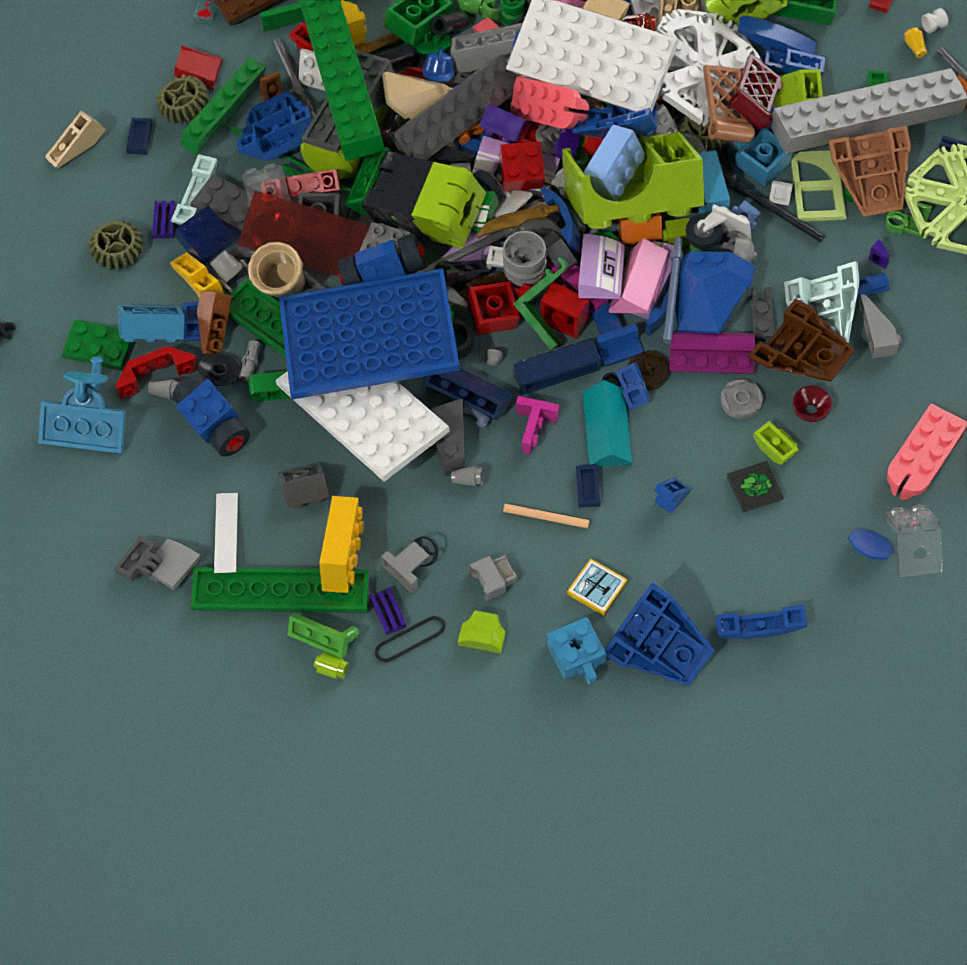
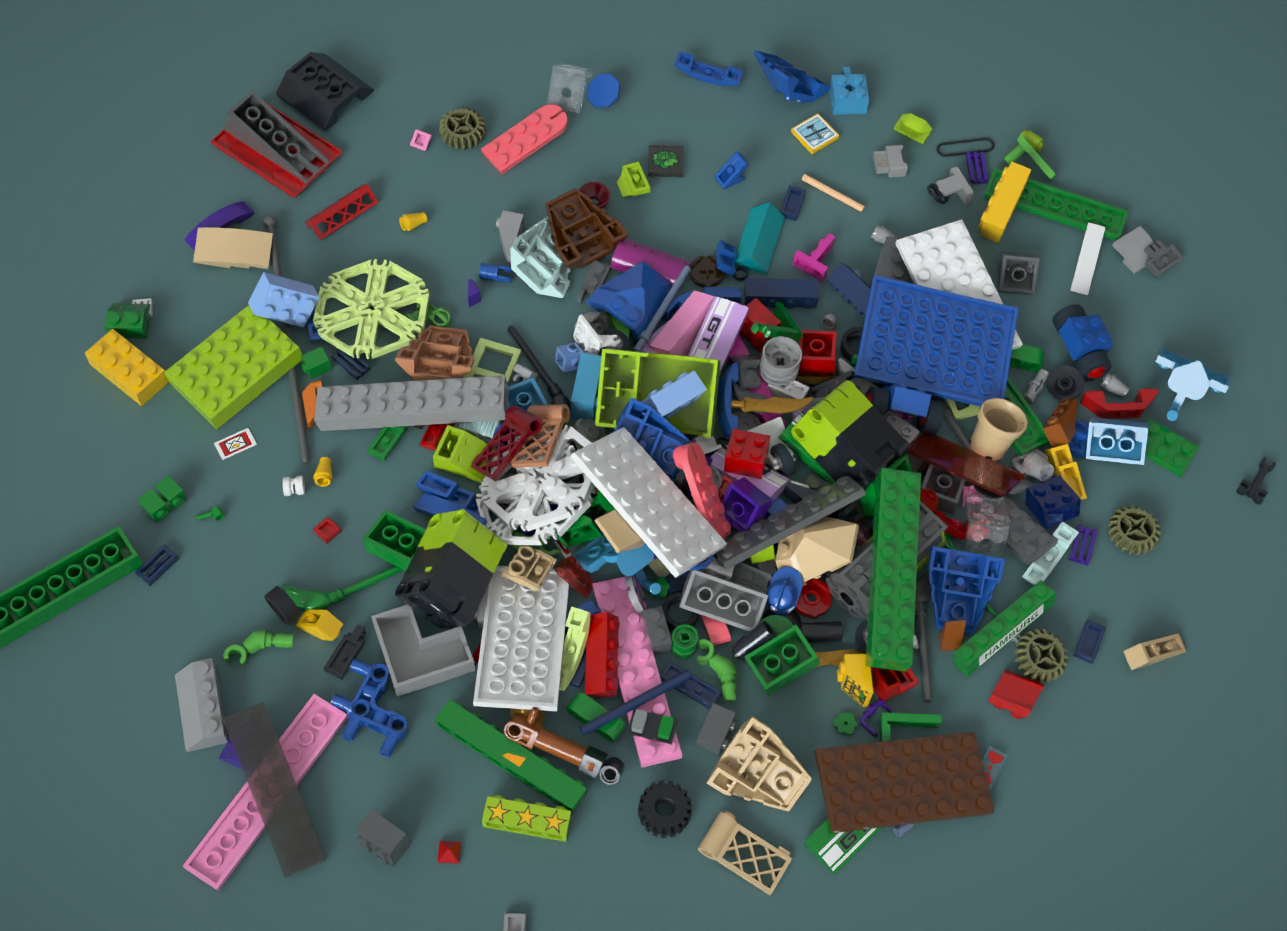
camera: 165 degrees left, 0 degrees up
light grey tile [720,379,763,419] -> none

